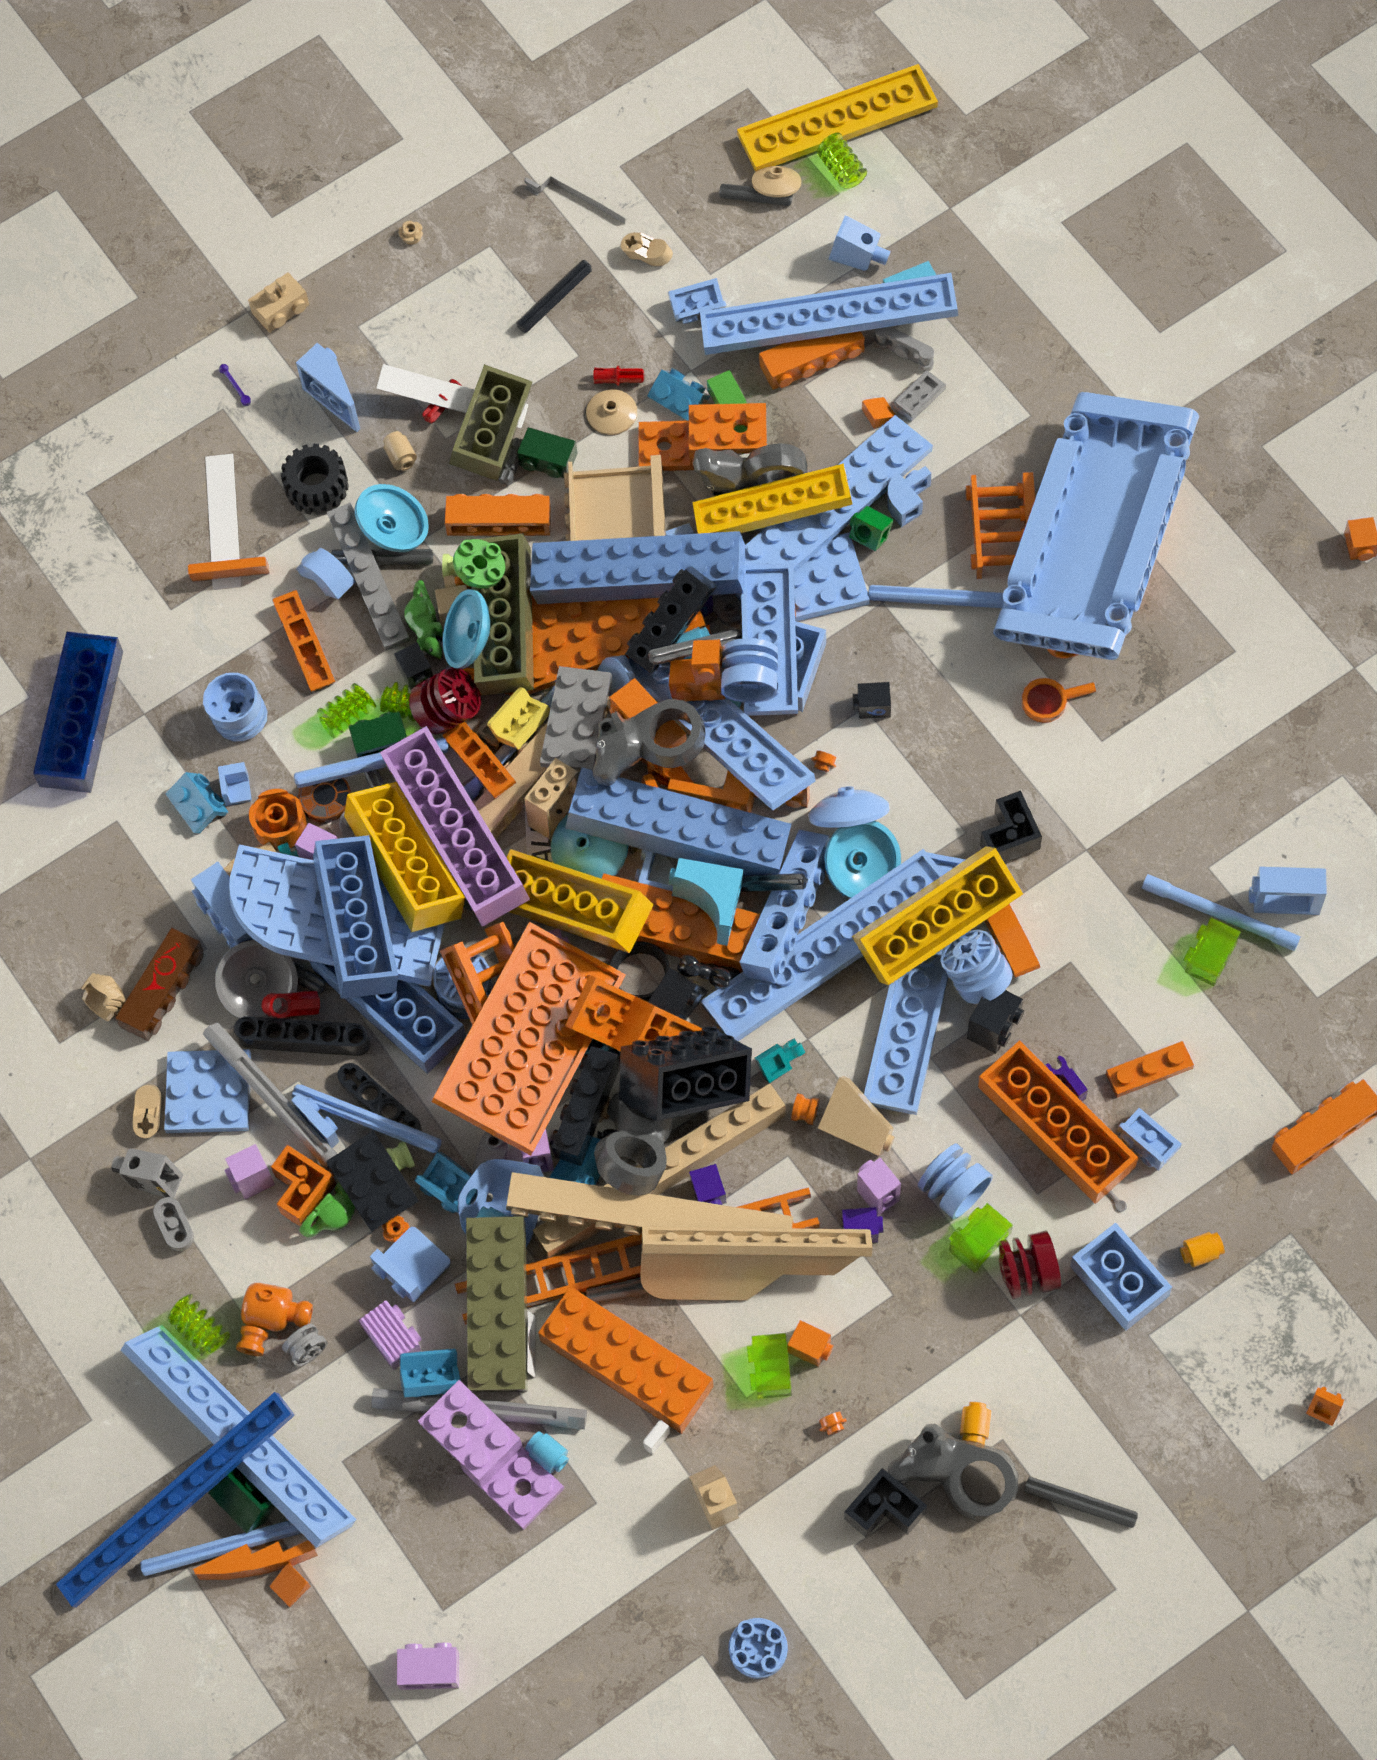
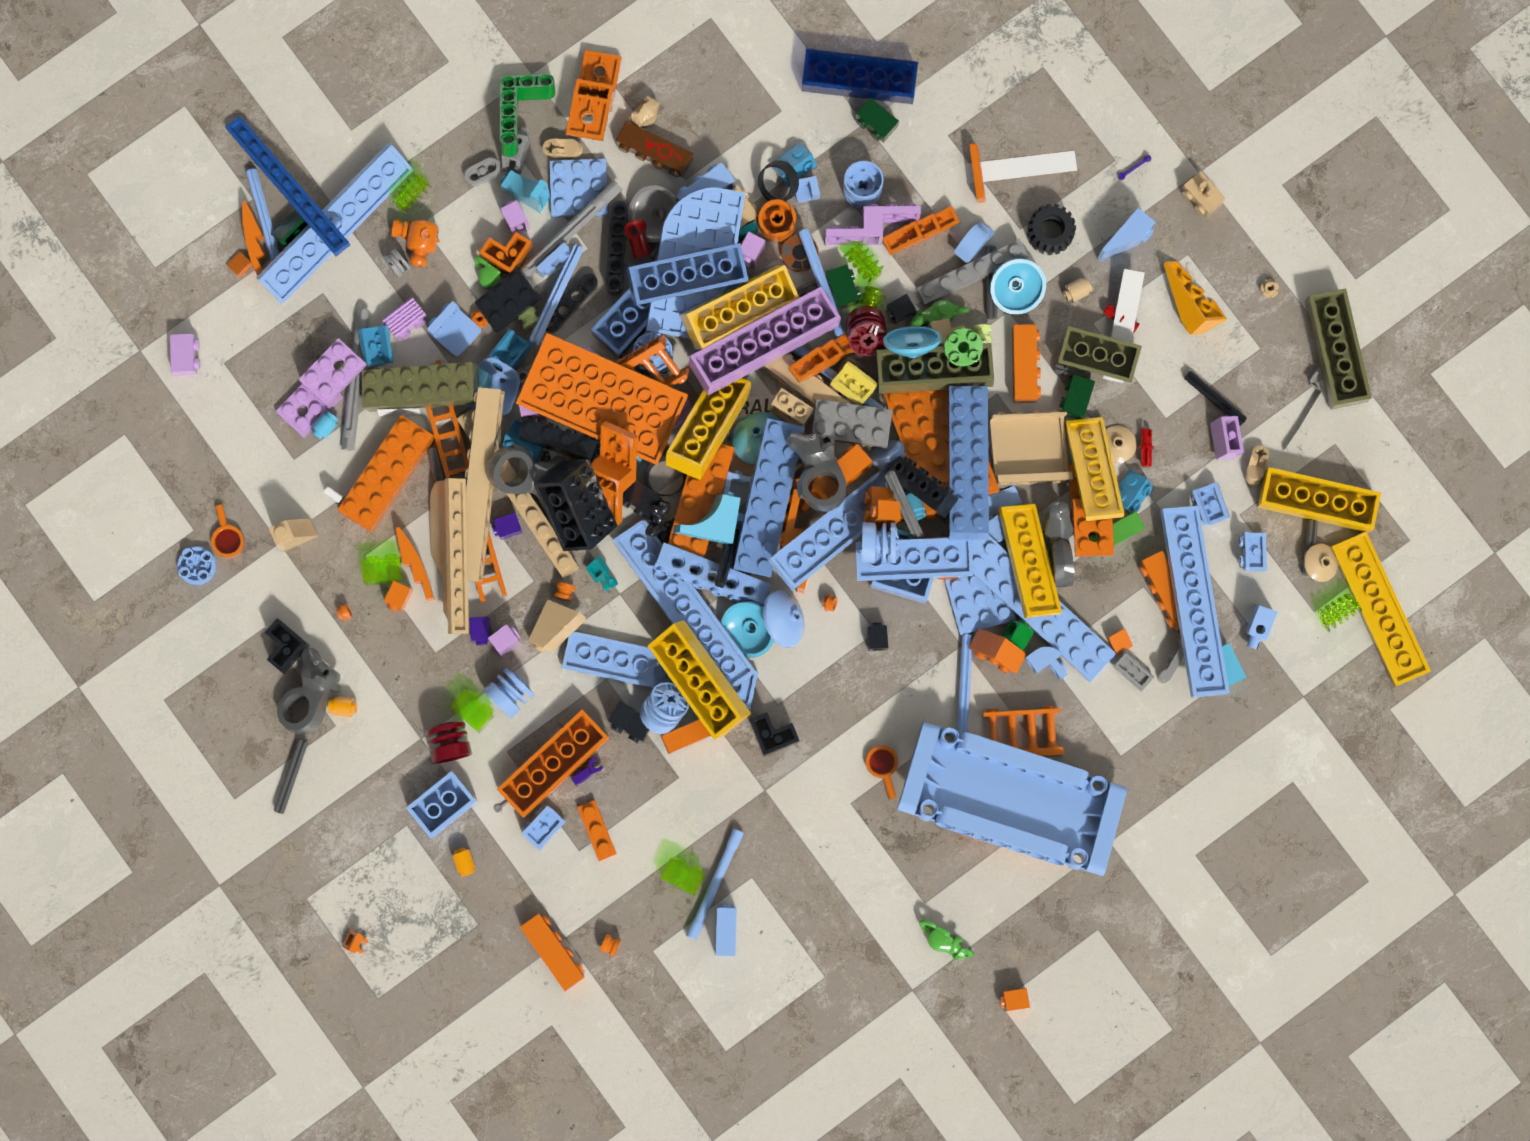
camera: 80 degrees right, 15 degrees up
none -> piece [211,504,245,558]
none -> orange slope [395,527,435,601]
none -> green beam [500,74,556,157]
none -> medium azure arch [500,170,550,214]
none -> orange bracket [566,50,622,141]
none -> orange wheel [599,934,621,957]
none -> black tyre [758,160,799,201]
none -> lavender bracket [825,203,921,246]
none -> dark green brick [855,97,899,143]
none -> bright green animal [919,918,975,960]
none -> orange brick [968,628,1027,674]
none -> yellow plate [1065,417,1124,521]
none -> light orange wedge [1164,261,1227,335]
none -> lavender brick [1210,416,1244,460]
none -> light blue bracket [1239,531,1267,572]
none -> yellow brick [1257,467,1381,533]
none -> olive brick [1305,288,1372,410]

